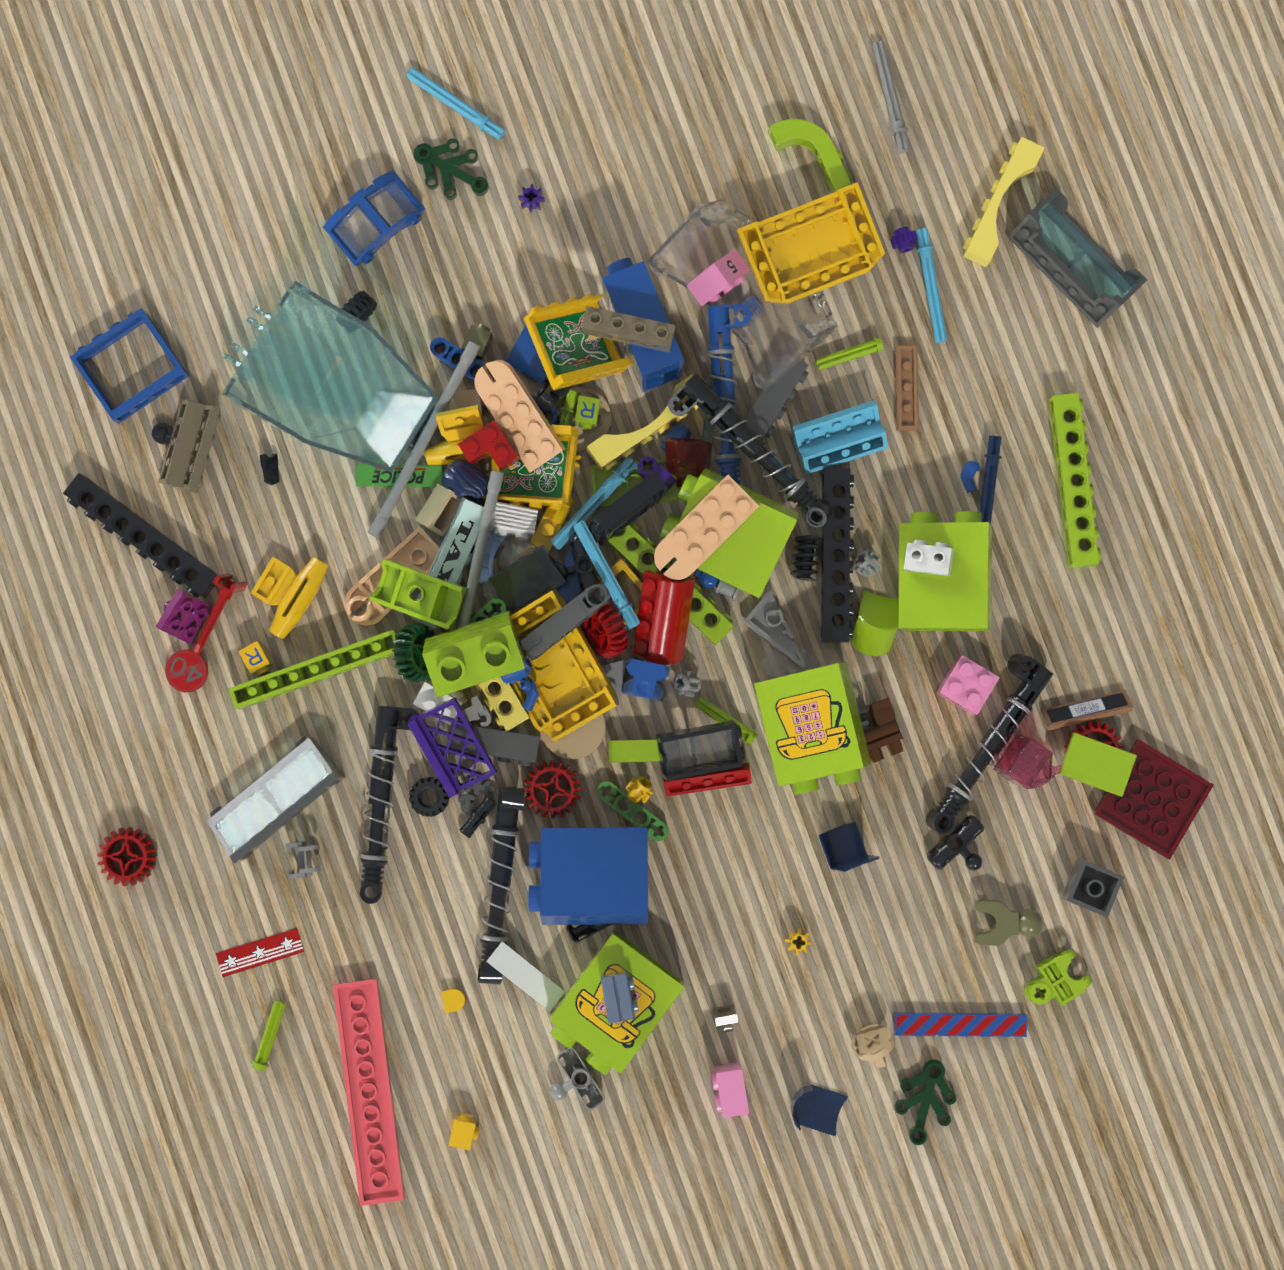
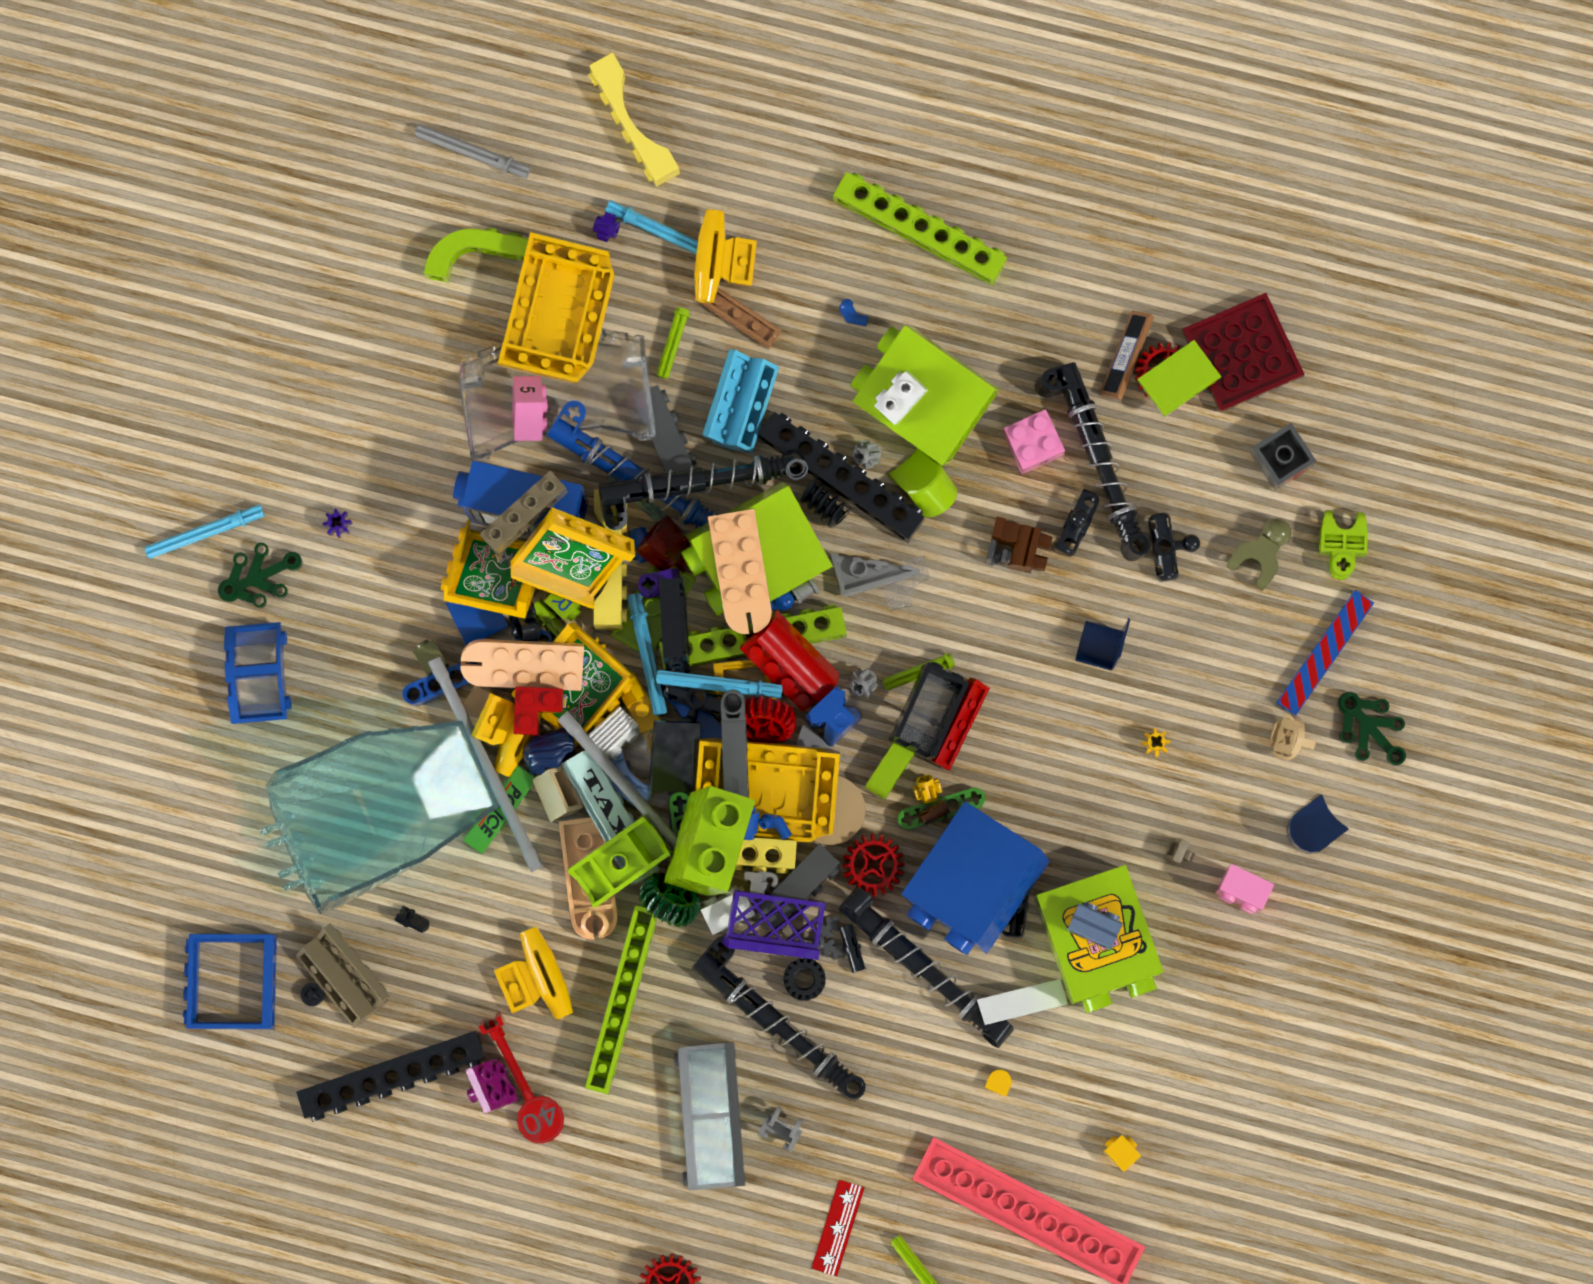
camera: 50 degrees left, 5 degrees down
yellow brick [238,641,274,676] -> none
black tyre [337,290,377,331] -> none
light grey piece [550,1047,605,1110] -> none
clear tile [738,295,766,325] -> none
lime brick [754,662,871,795] -> none
dark blue axle [980,435,1002,525] -> none
clear pink piece [993,734,1061,789] -> none
windscreen [1008,188,1147,328] -> none
none -> yellow panel [510,507,635,609]
none -> yellow plate [694,209,757,303]
none -> reddish brown pin [919,800,950,826]
none -> black piece [1054,489,1100,557]

